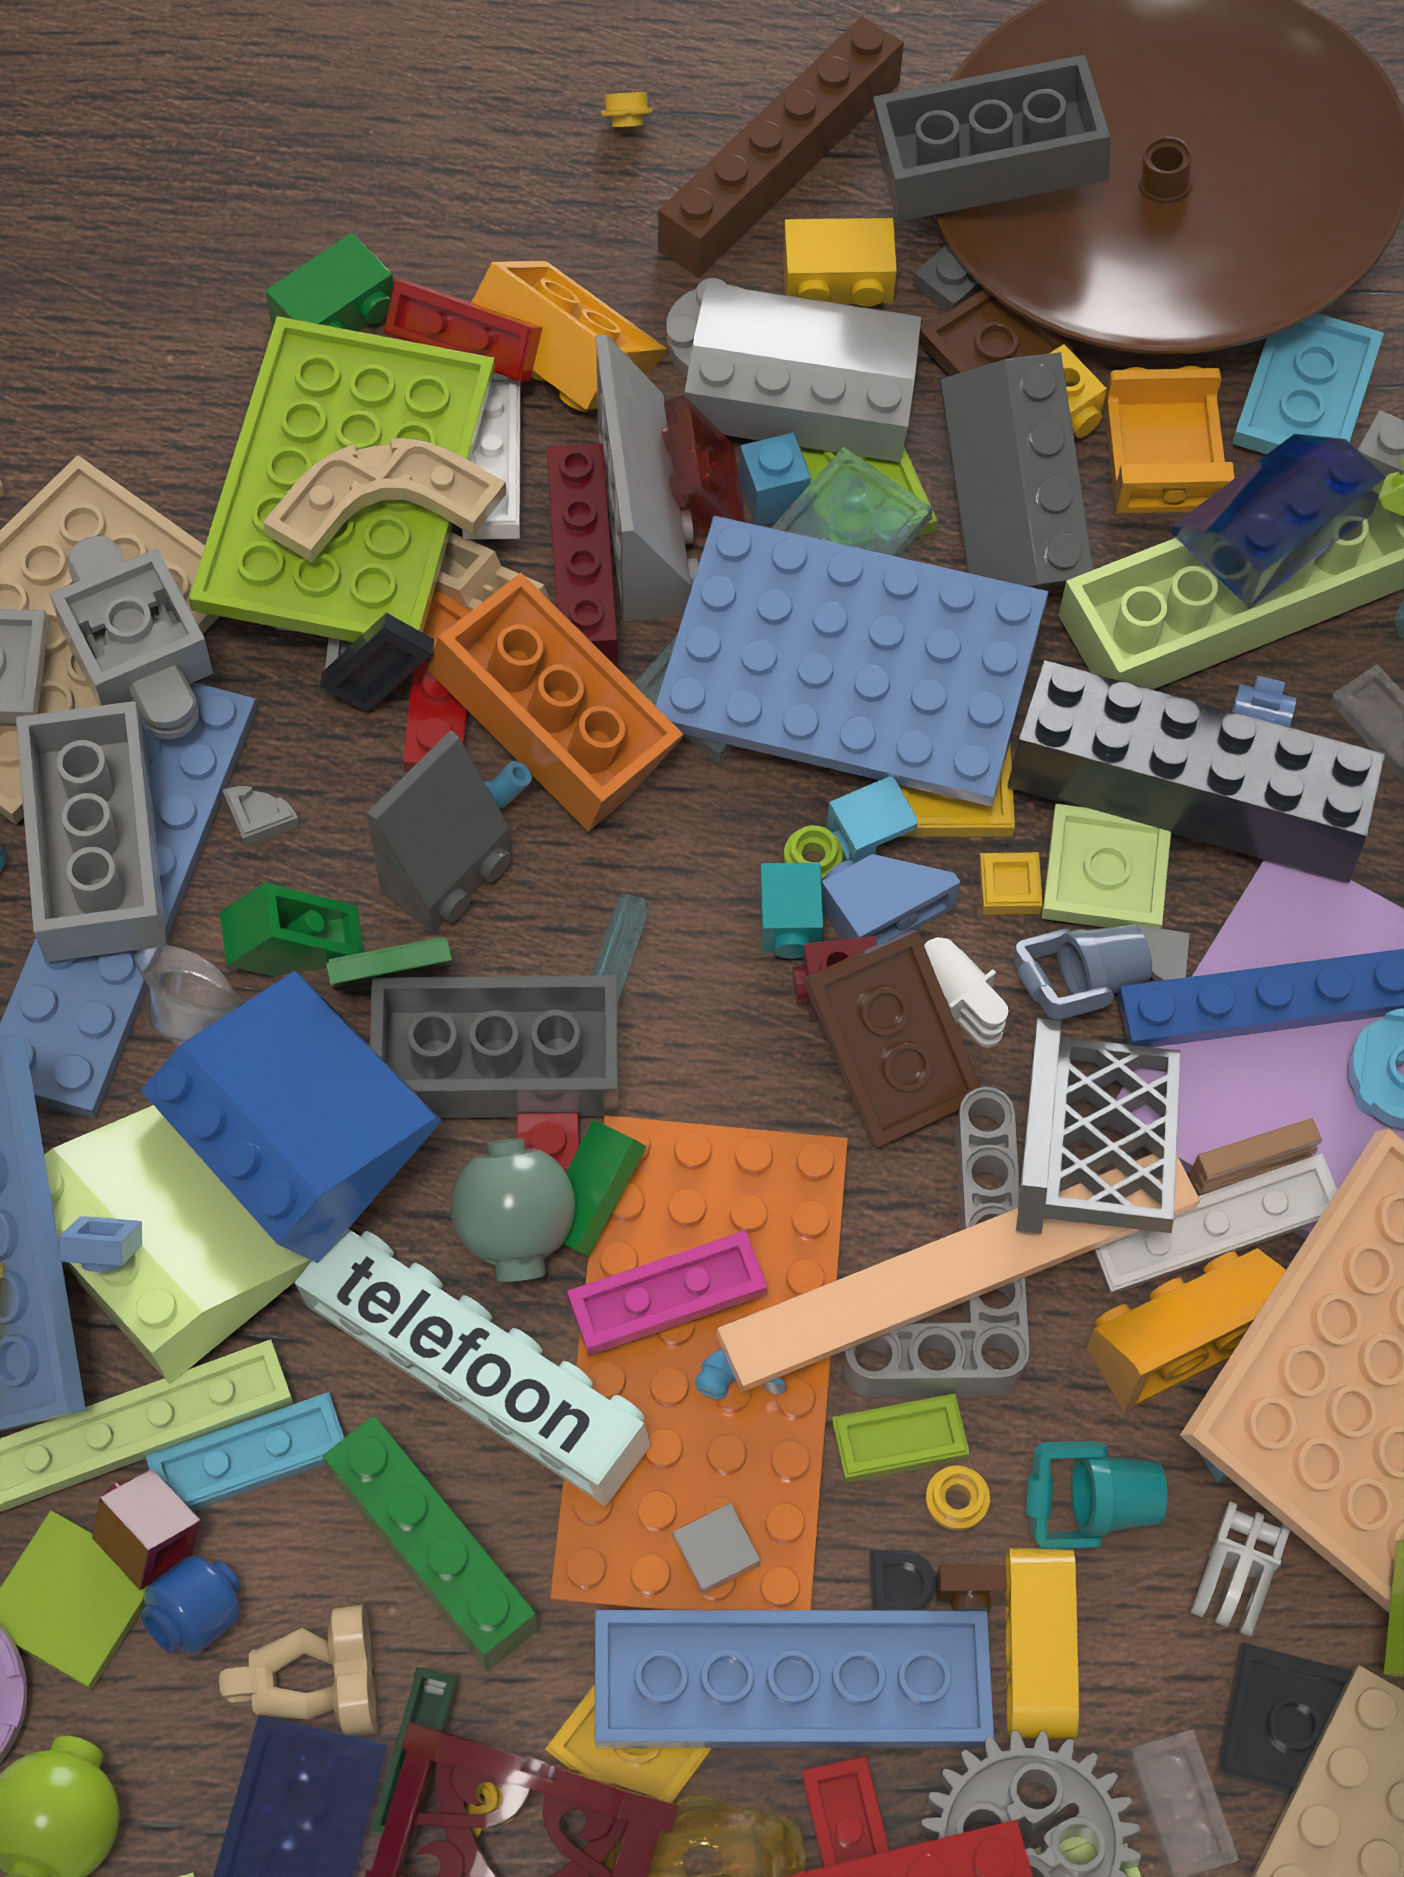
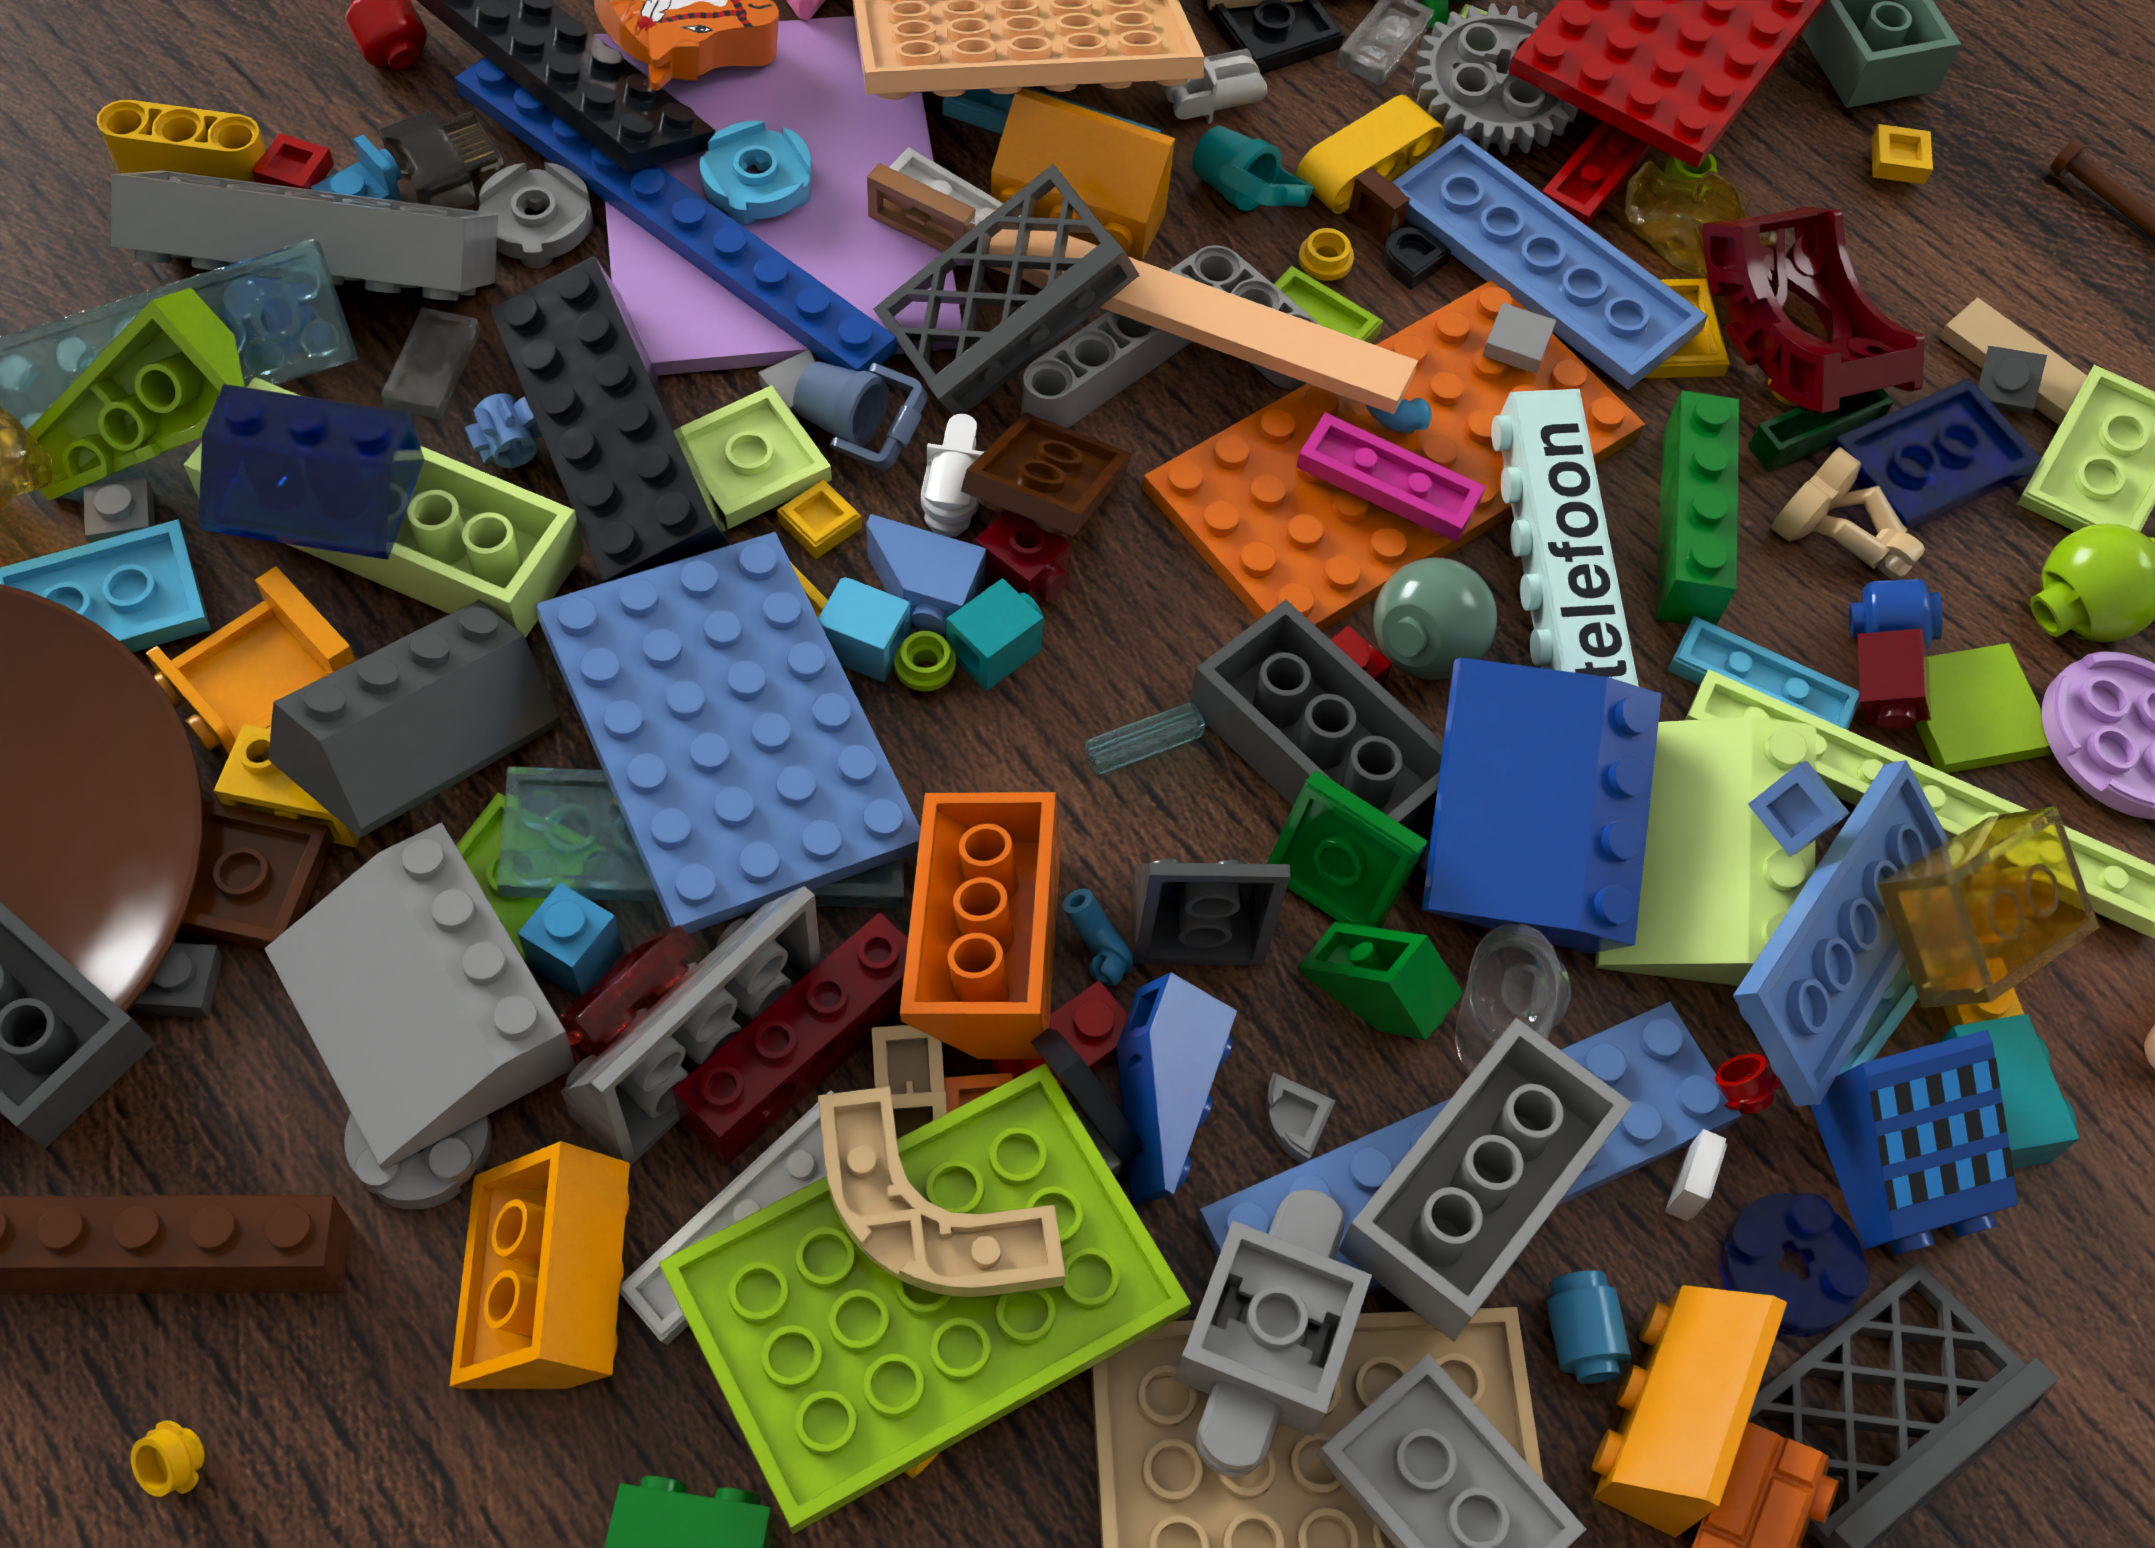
camera: 135 degrees left, 5 degrees down
red tile [383,280,543,382] -> none
green tile [563,1119,647,1257] -> none
yellow brick [783,218,897,307] -> none
none -> slope [1116,972,1237,1205]

